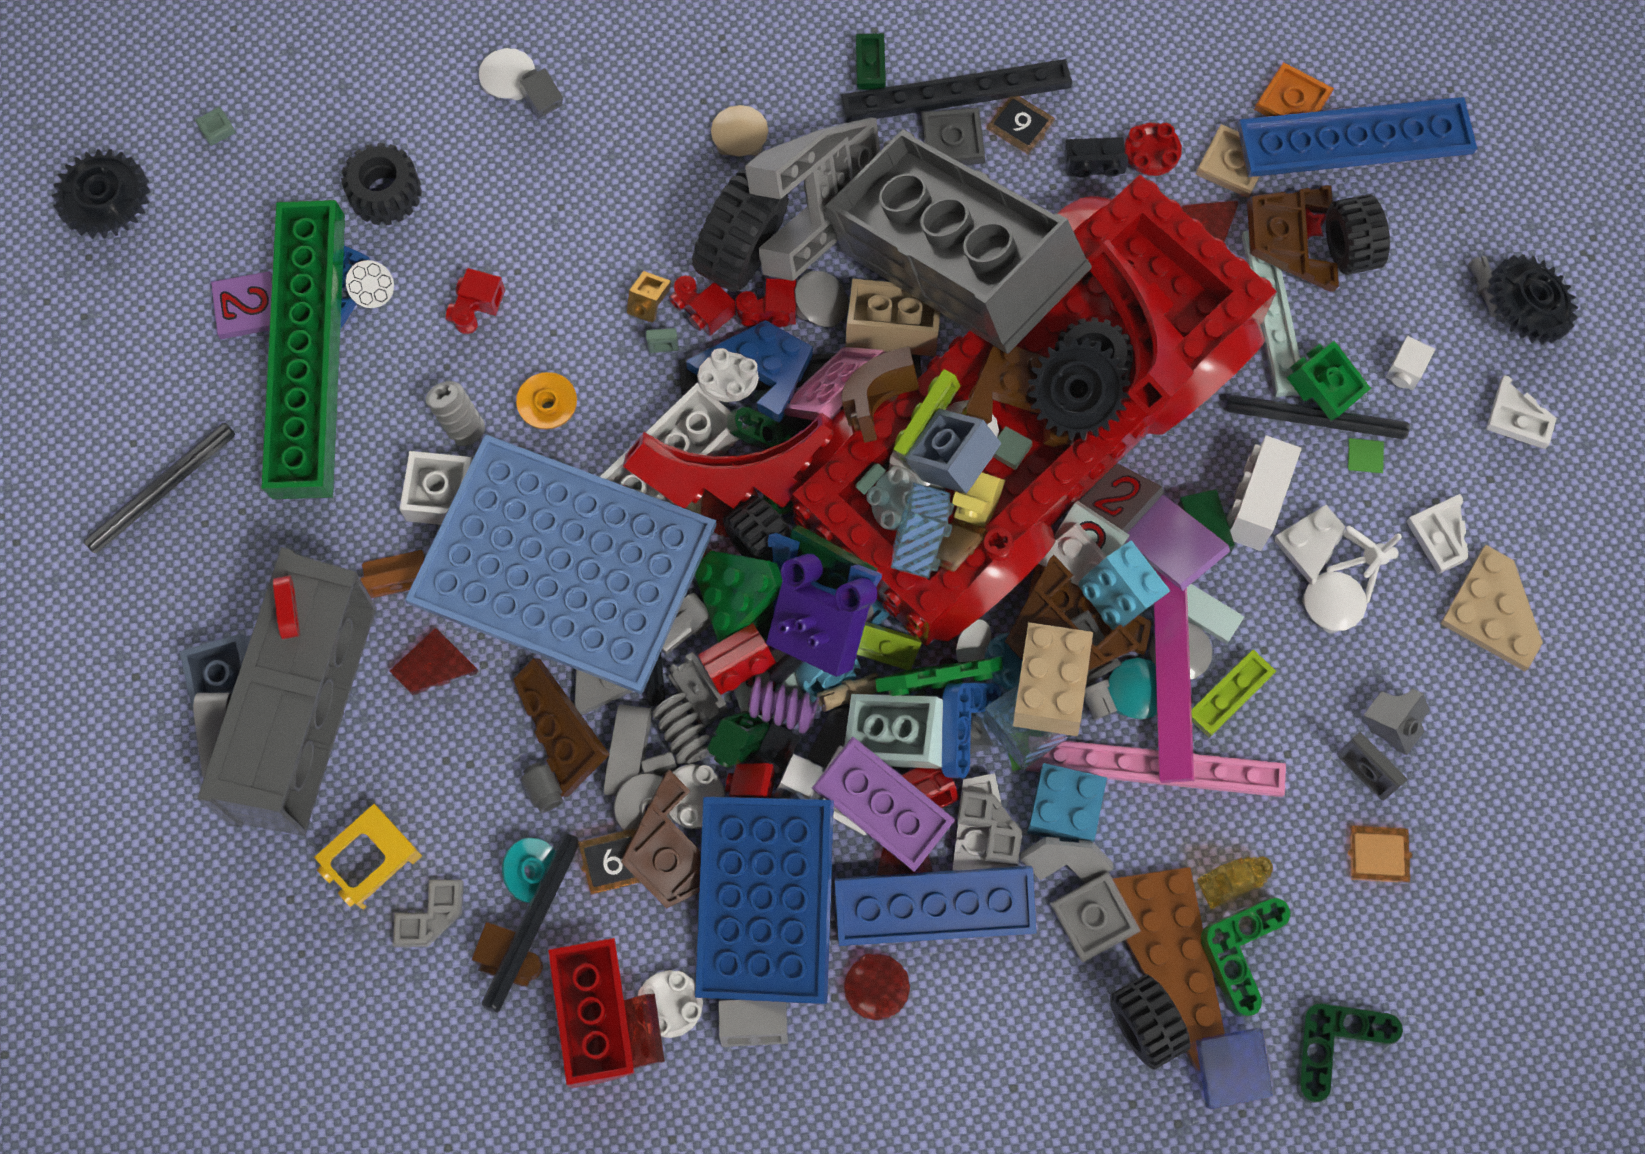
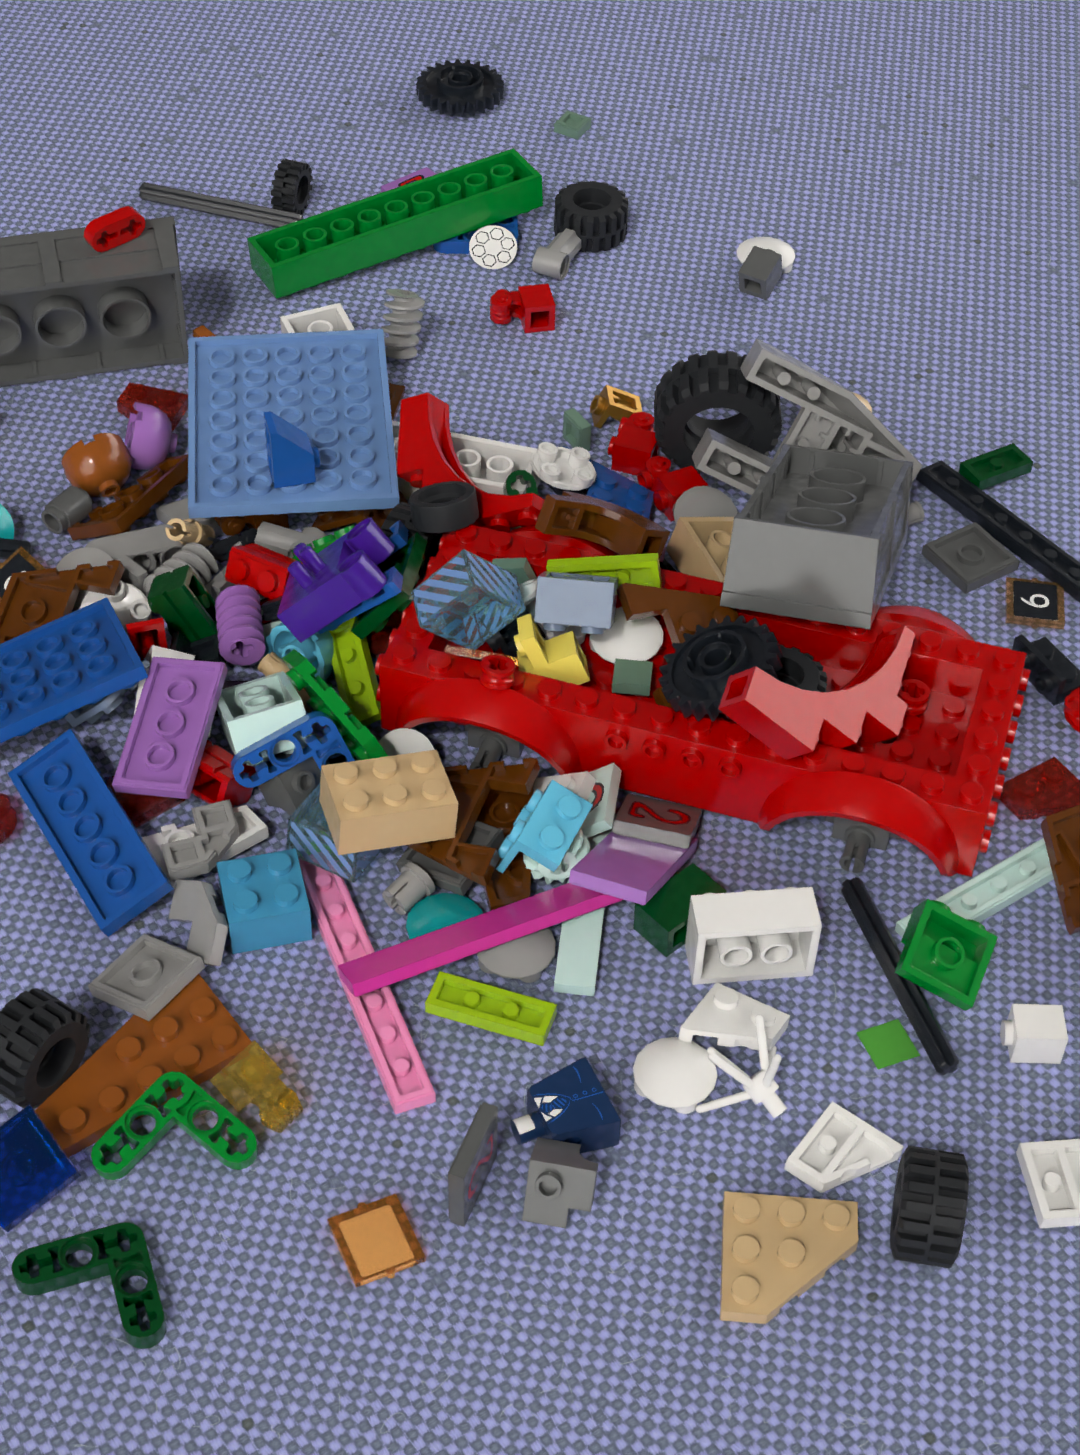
camera: 60 degrees right, 25 degrees down
light orange dish [516,372,577,430] -> none
none -> dark orange cylinder [62,433,132,497]
none -> medium lavender cylinder [124,402,178,470]
none -> tan pin [165,518,215,547]
none -> blue slope [264,411,320,489]
none -> black tyre [271,159,313,214]
none -> black tyre [409,481,479,533]
none -> dark blue torso [510,1057,621,1154]
none -> light grey piece [532,228,582,280]
none -> black tyre [890,1145,969,1269]

